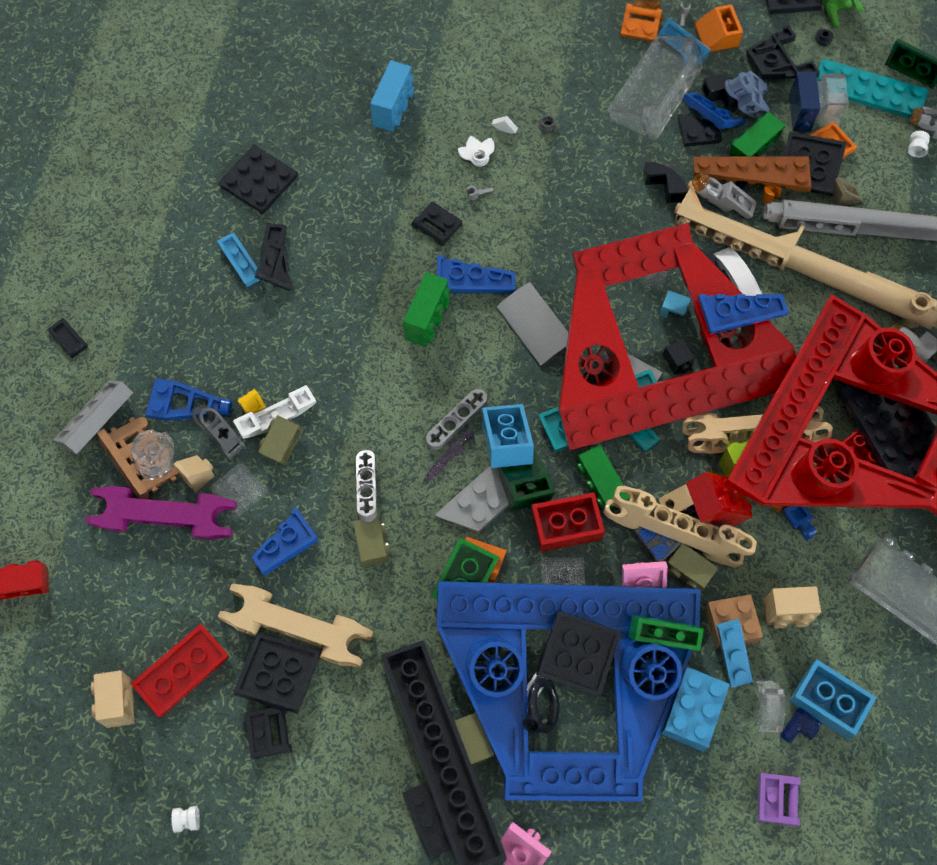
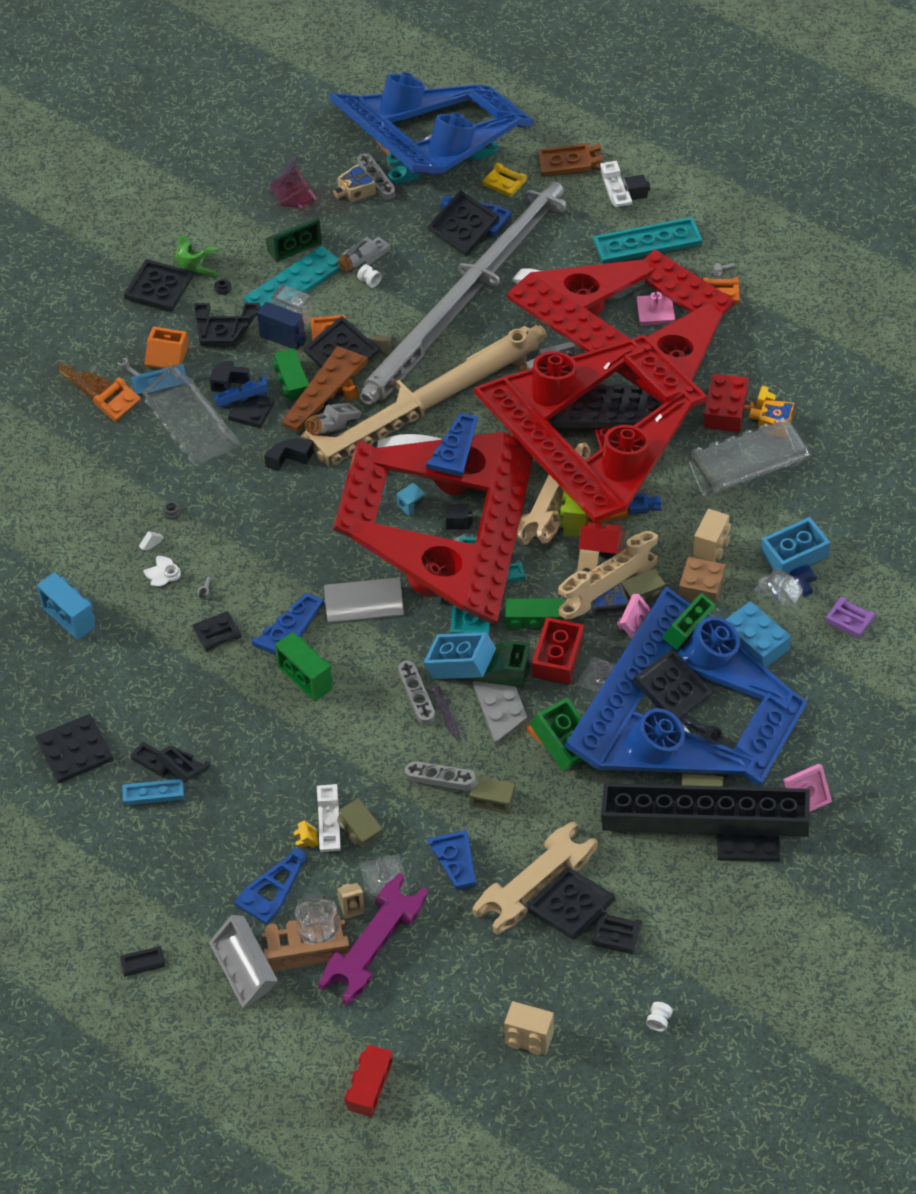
camera: 60 degrees left, 15 degrees down
red plate [131,624,230,718] -> none
dark grey piece [192,406,247,462] -> none
dark azure plate [716,619,753,688] -> none
sand blue piece [725,71,769,119] -> none

